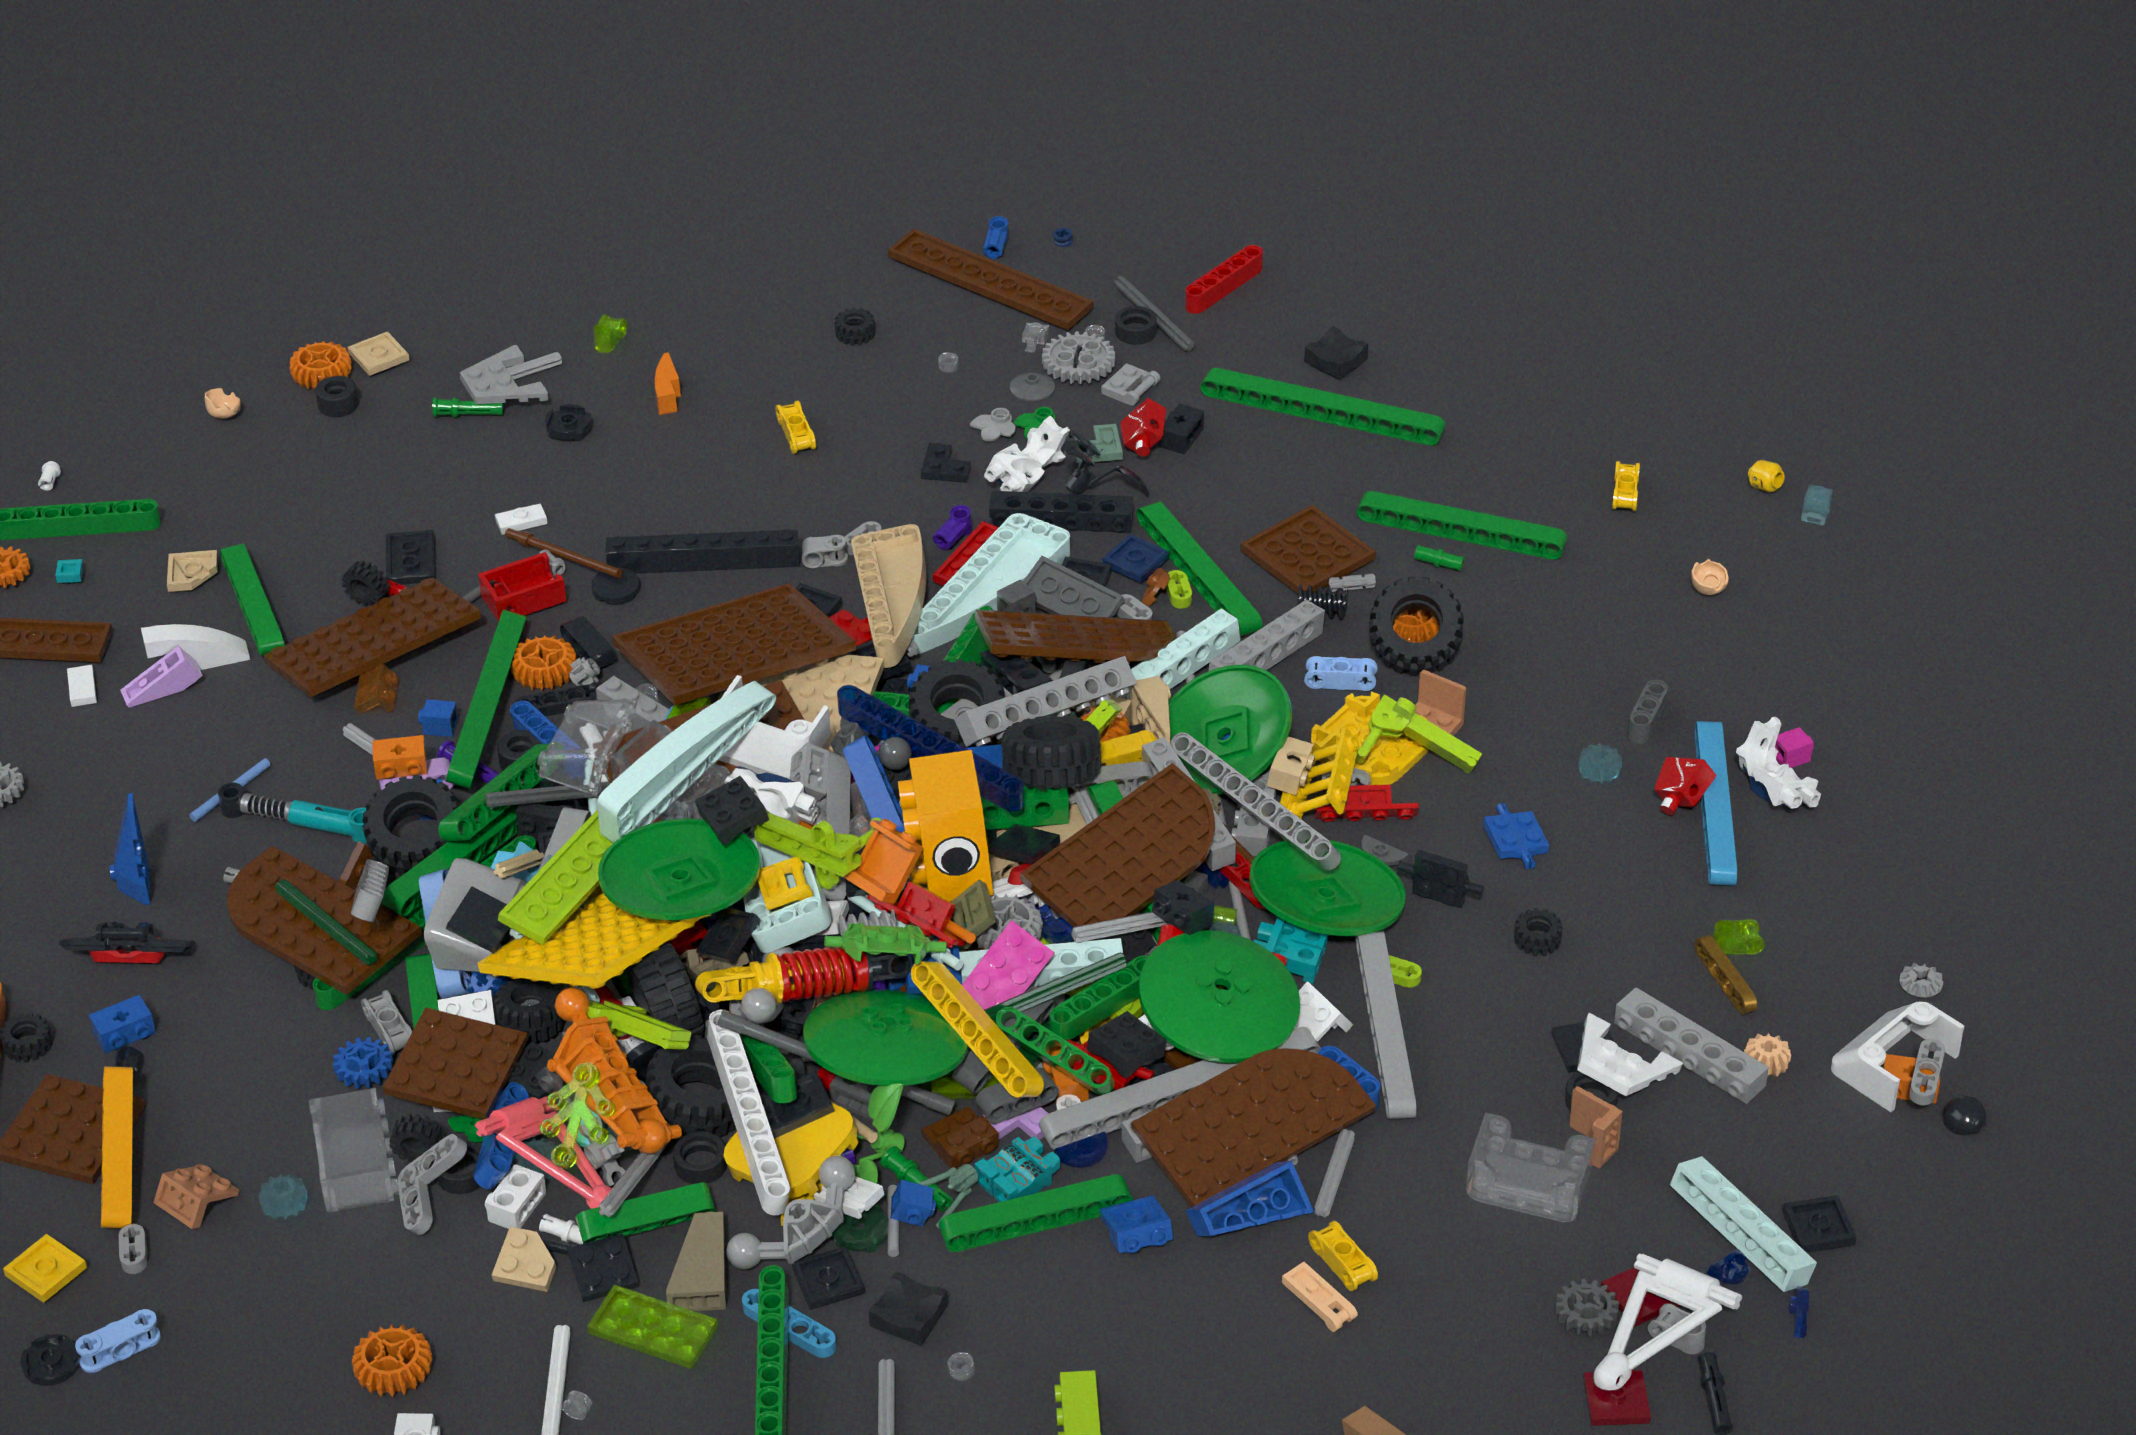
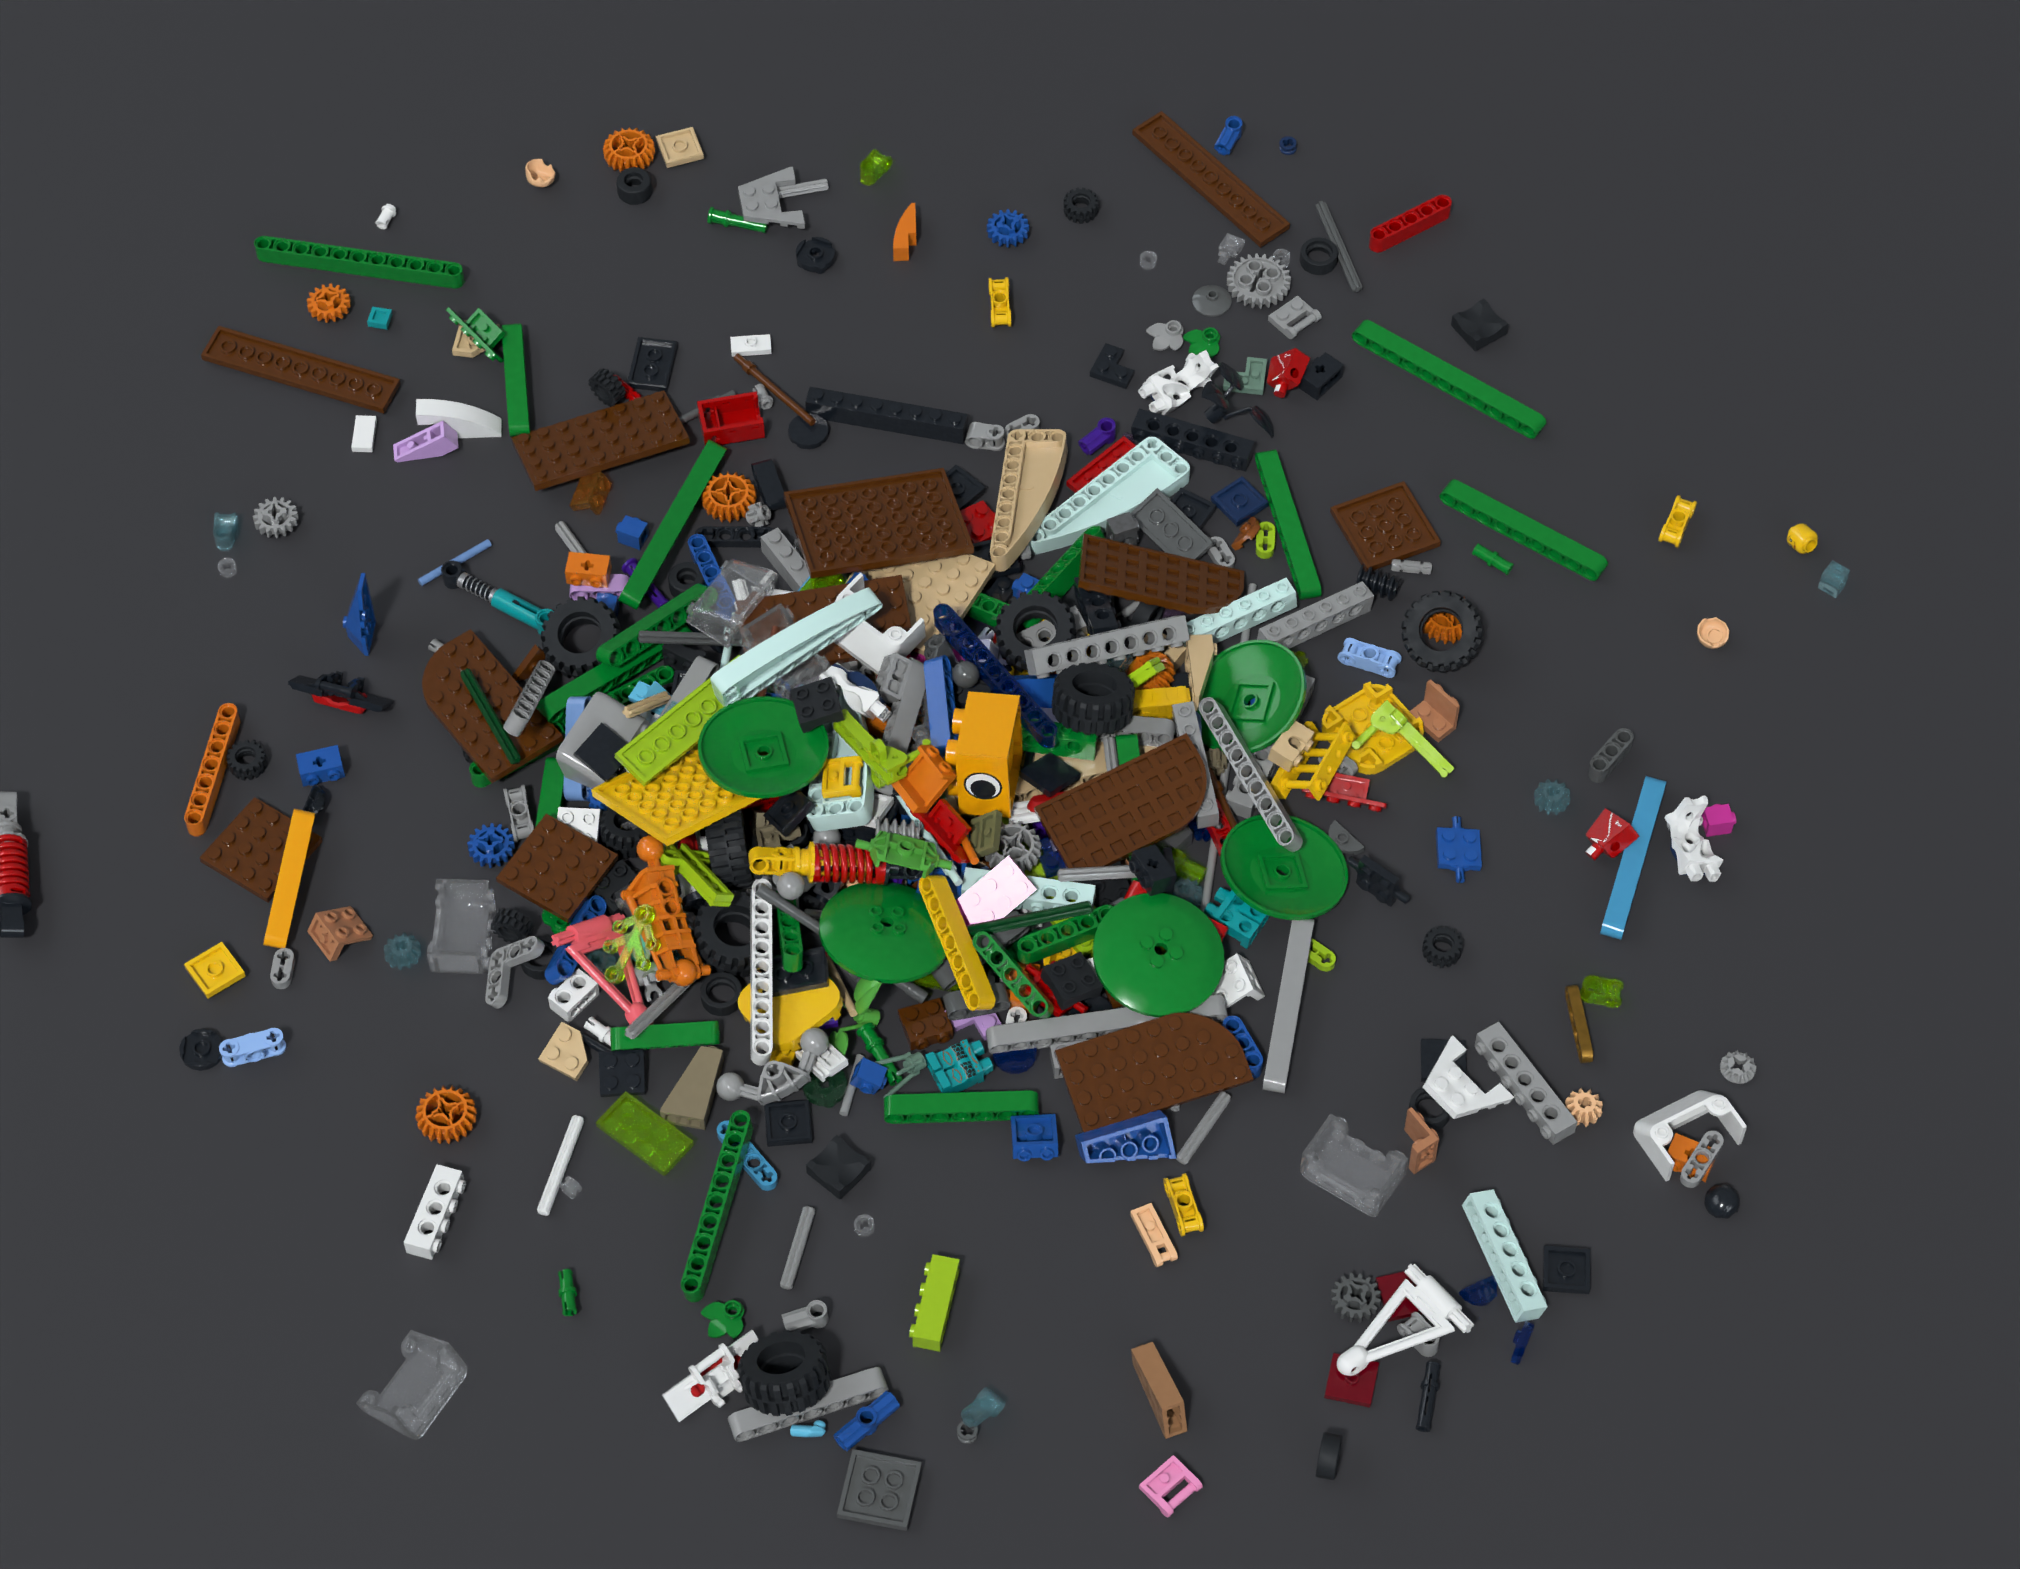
camera: 15 degrees right, 15 degrees up
none -> green bracket [446,307,506,363]
none -> blue gear [987,209,1029,248]

